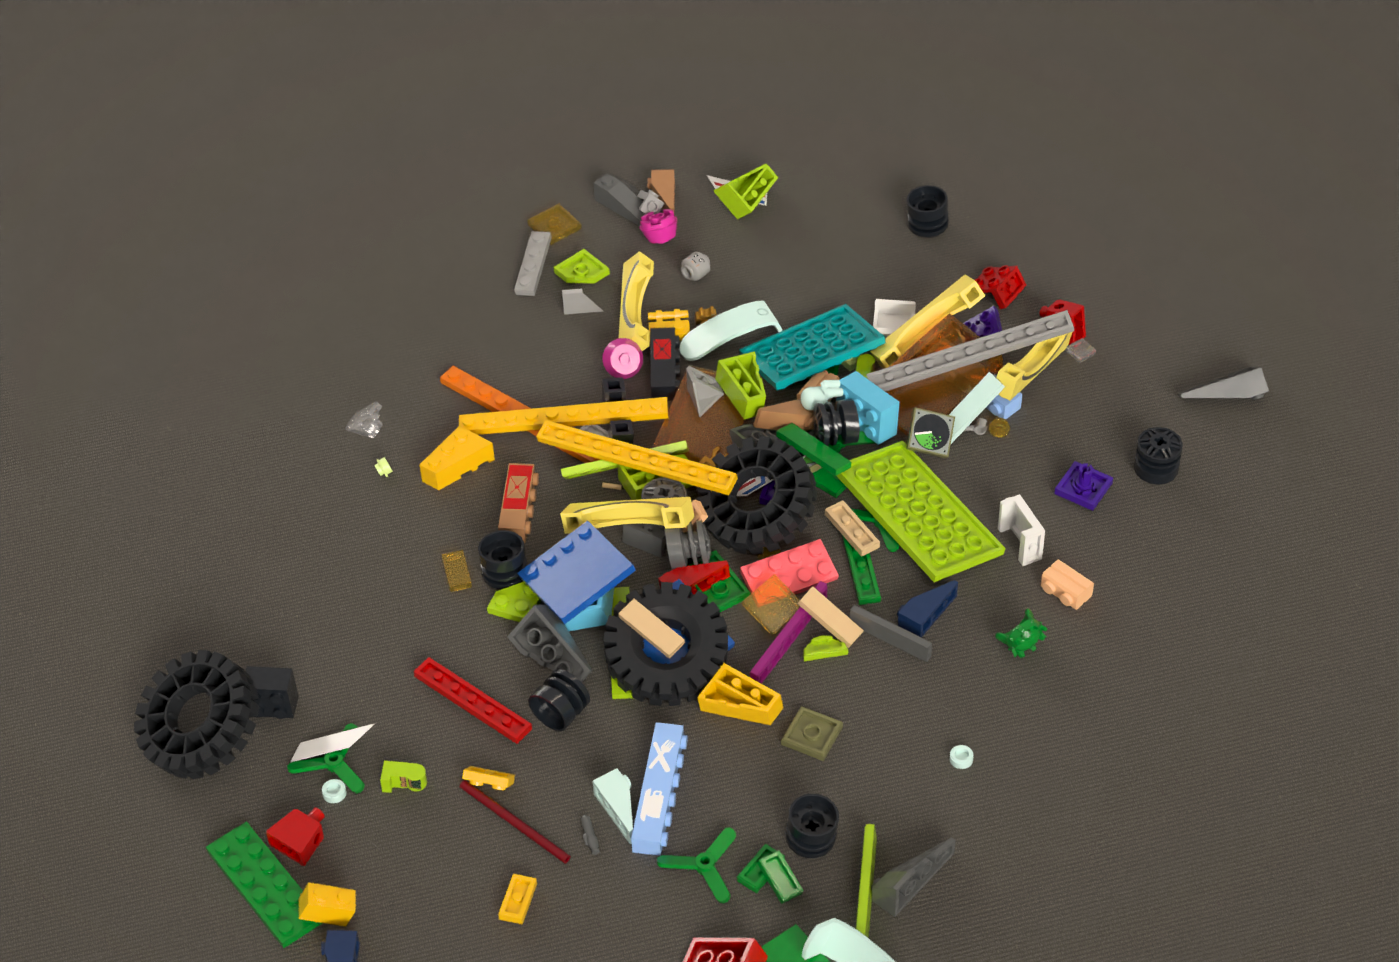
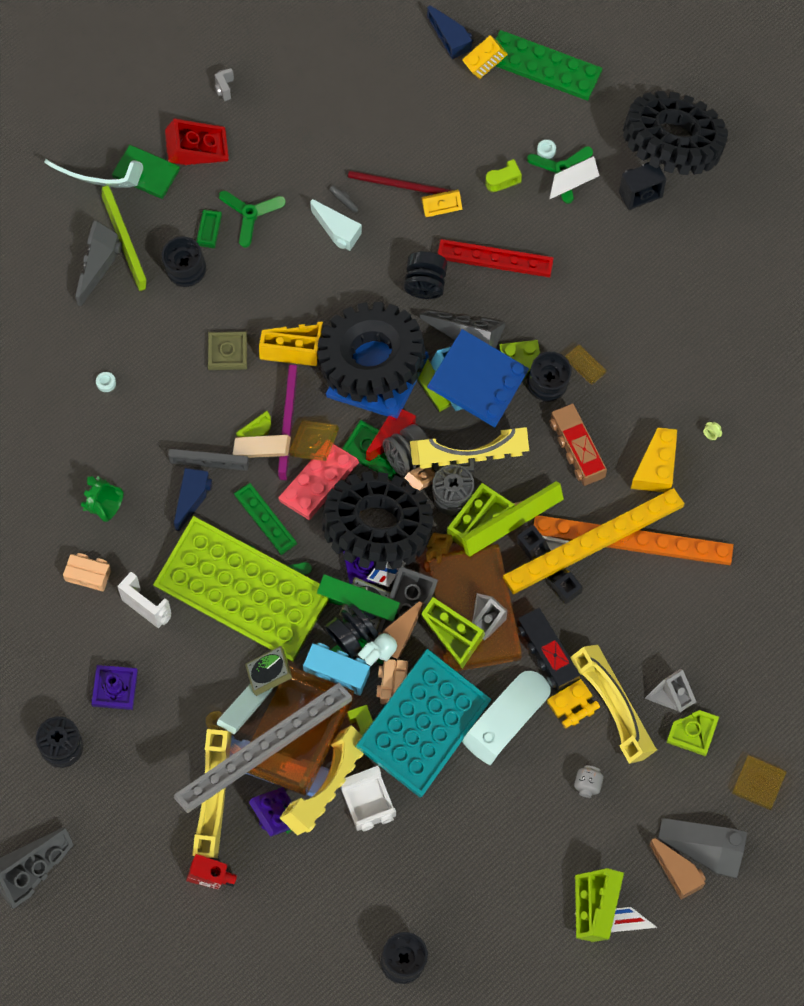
camera: 150 degrees right, 20 degrees up
red torso [266,807,325,866] -> none
clear slope [345,401,382,438] -> none
yellow plate [498,874,537,925] -> none
light grey plate [514,231,552,296] -> none
yellow plate [536,420,738,495] -> none
cone [603,338,643,379] -> none
tan tile [618,599,685,659] -> none
light blue brick [631,722,688,856] -> none
light grey bracket [637,190,664,214] -> none
dark pink cone [640,209,677,244] -> none
pearl gold plate [694,306,717,324] -> none
tile [757,850,804,904] -> none
tan plate [825,500,880,557] -> none
red bracket [975,265,1027,309] -> none
clear tile [1066,338,1096,363] -> none

